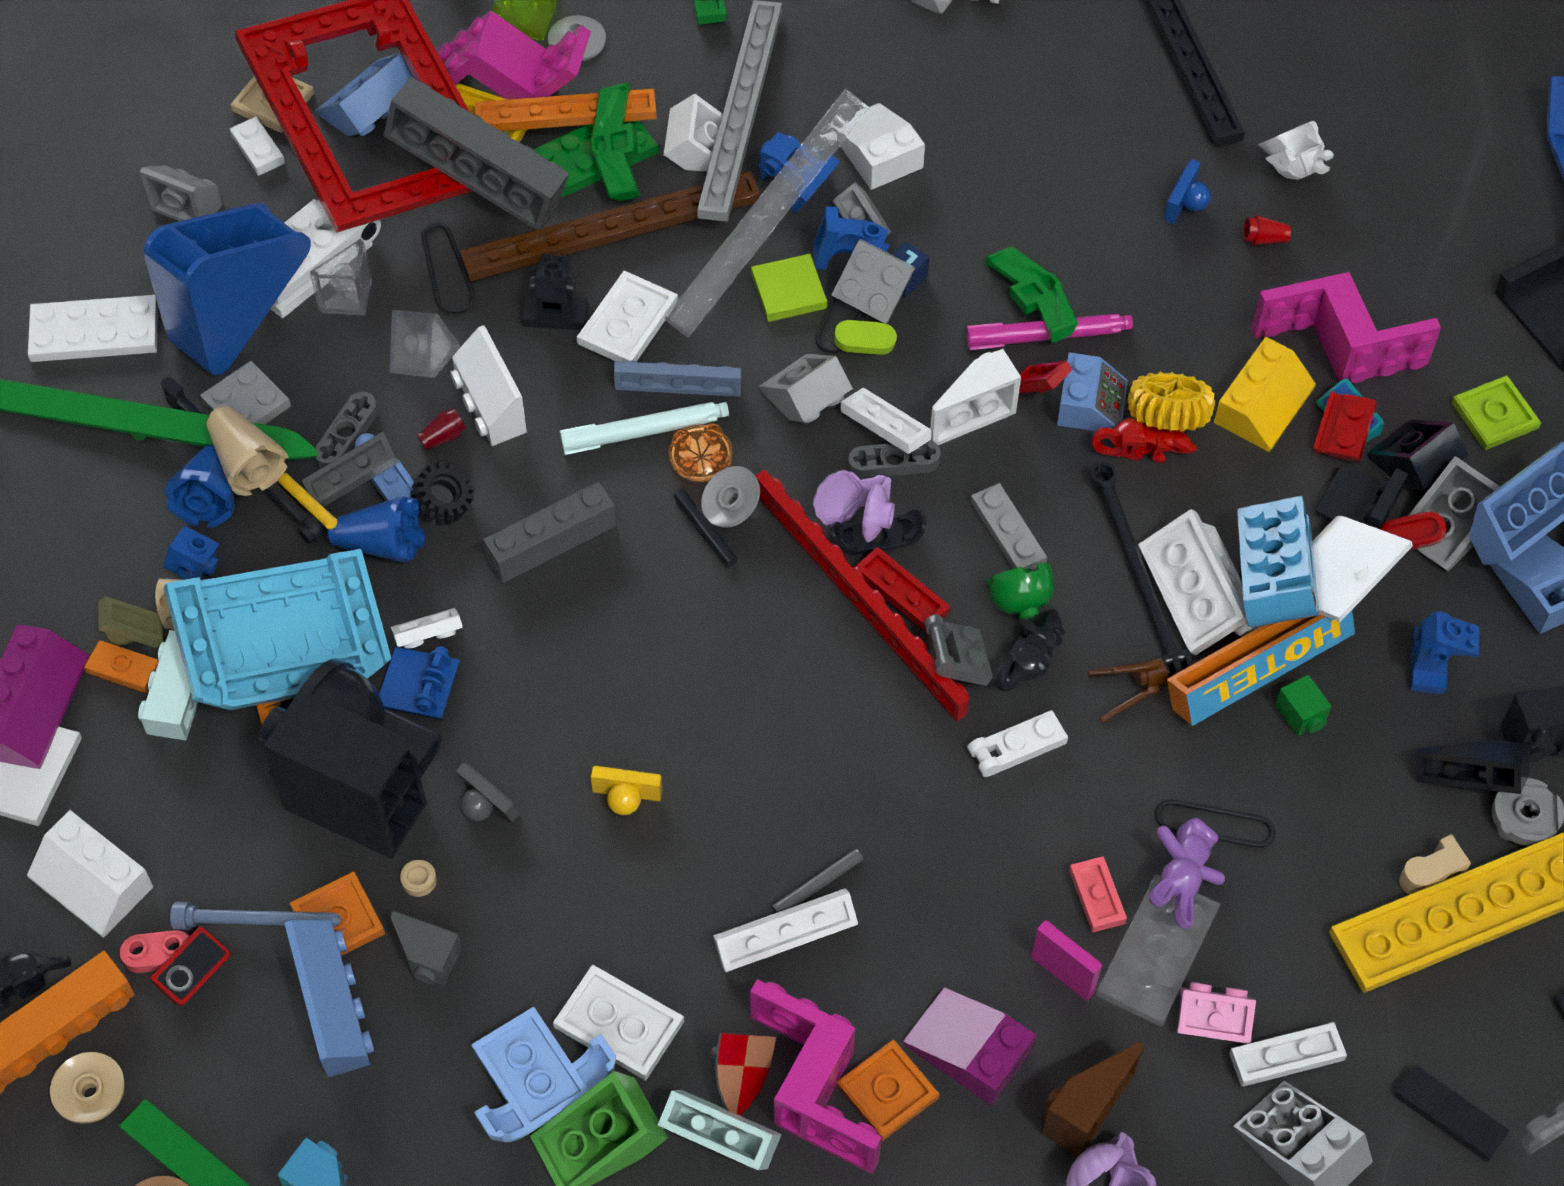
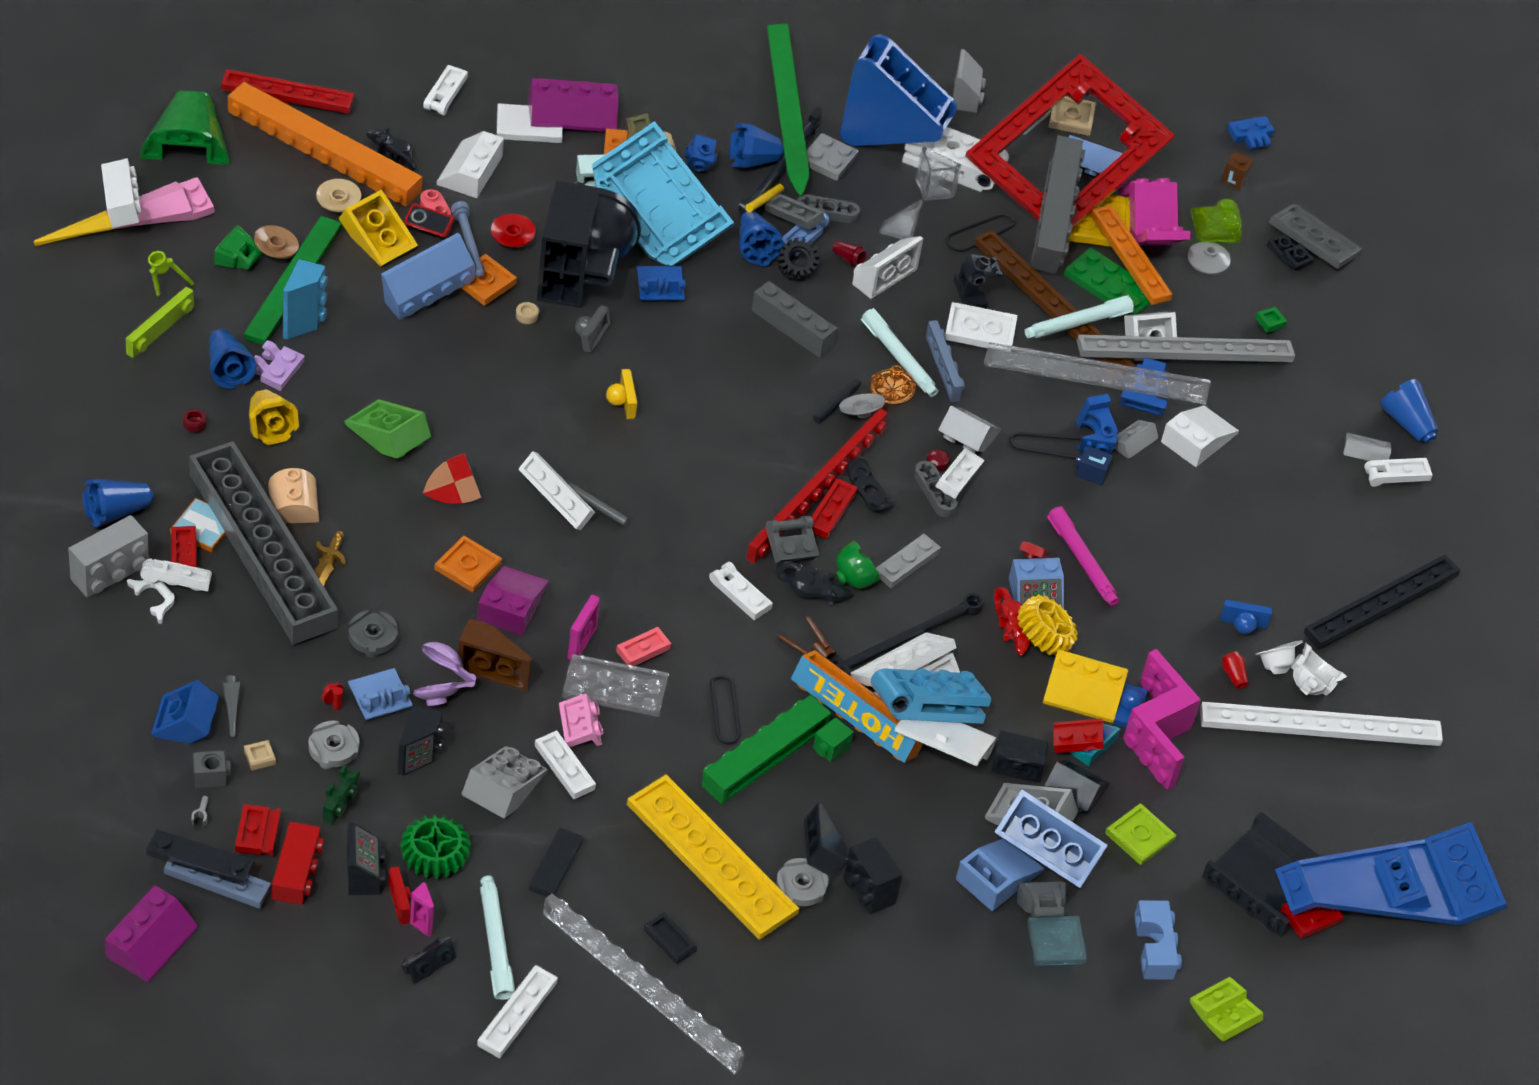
camera: 65 degrees right, 10 degrees down
white plate [28,295,158,362] -> none
tan cone [206,407,288,496] -> none
dark grey slope [390,911,462,986] -> none
white plate [391,608,463,648] -> none
light blue piece [471,1007,616,1142] -> none
white plate [553,964,684,1081] -> none
green plate [590,82,641,201] -> none
light aqua brick [658,1090,782,1170] -> none
dark pink bracket [750,979,882,1174] -> none
lime tile [751,254,827,322] -> none
lavender animal [813,470,895,543] -> none
light grey plate [832,239,916,324] -> none
lime tile [834,320,897,355] -> none
white slope [930,349,1021,445] -> none
green plate [985,246,1078,343] -> none
medium lavender animal [1149,818,1225,929] -> none
red tile [1381,511,1447,551] -> none
tan leg [1399,834,1471,895] -> none
blue tile [1410,612,1479,695] -> none
none -> yellow slope [339,189,418,267]
none -> red dish [491,214,536,247]
none -> green brick [701,695,831,804]
none -> dark red tile [926,449,950,472]
none -> light aqua piece [1025,295,1133,338]
none -> blue tile [1113,683,1148,728]
none -> white plate [1200,702,1443,746]
none -> white piece [1256,640,1303,674]

